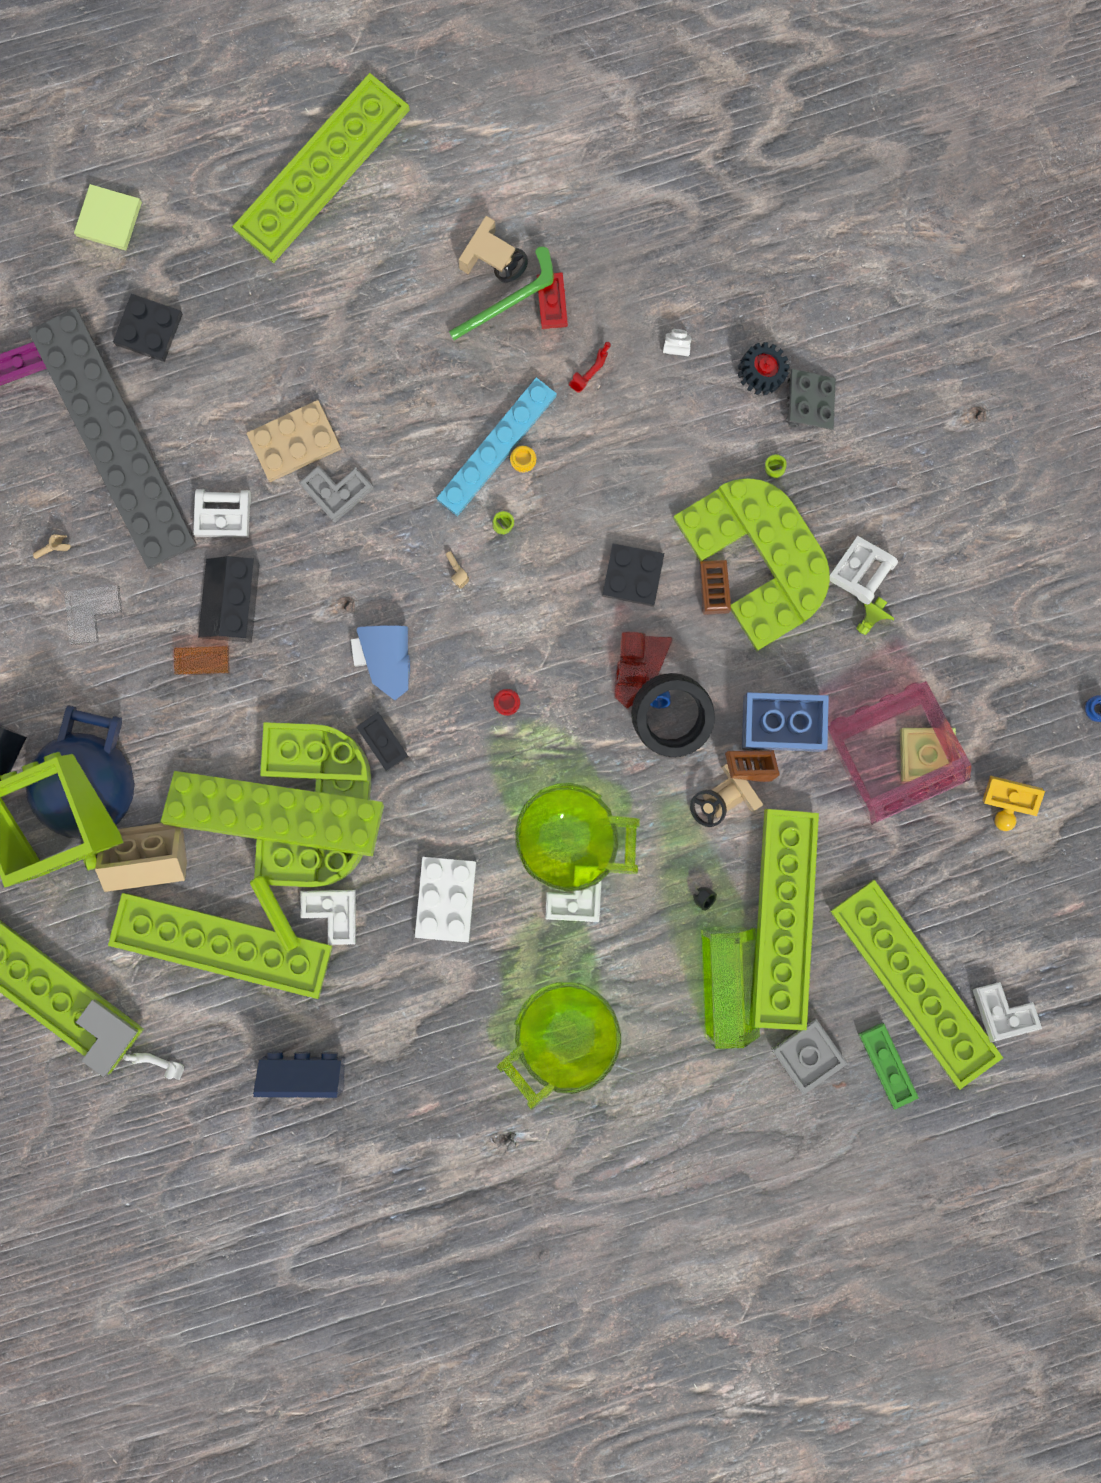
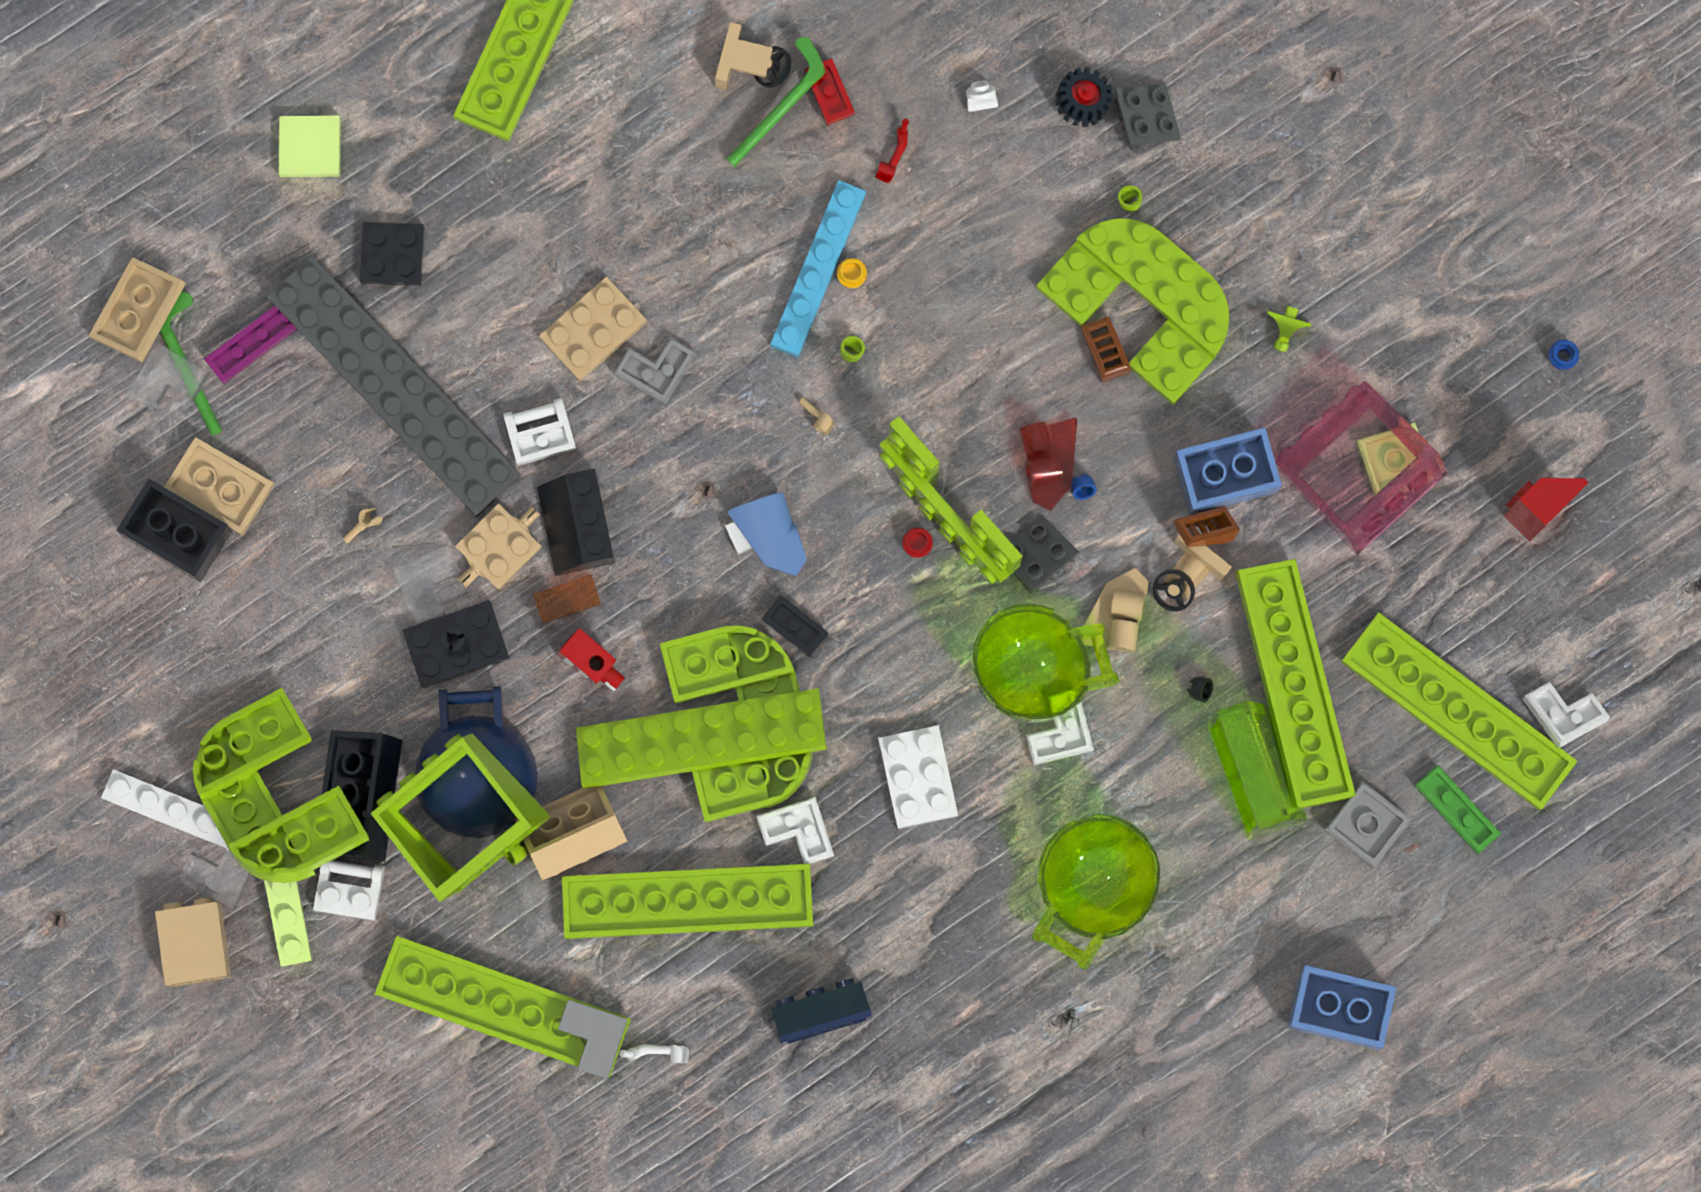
camera: 15 degrees left, 5 degrees down
lime axle [250,875,299,951] -> none
black plate [602,543,665,607] -> none
black tyre [631,673,715,757] -> none
white plate [830,536,898,604] -> none
yellow plate [982,776,1045,831] -> none
none -> black plate [402,600,510,689]
none -> tan plate [455,504,542,591]
none -> red torso [556,628,625,691]
none -> lime plate [878,416,1022,585]
none -> dark grey hinge [1010,515,1080,593]
none -> tan panel [1077,568,1149,653]
none -> medium blue brick [1287,965,1397,1050]
none -> red slope [1504,478,1589,541]

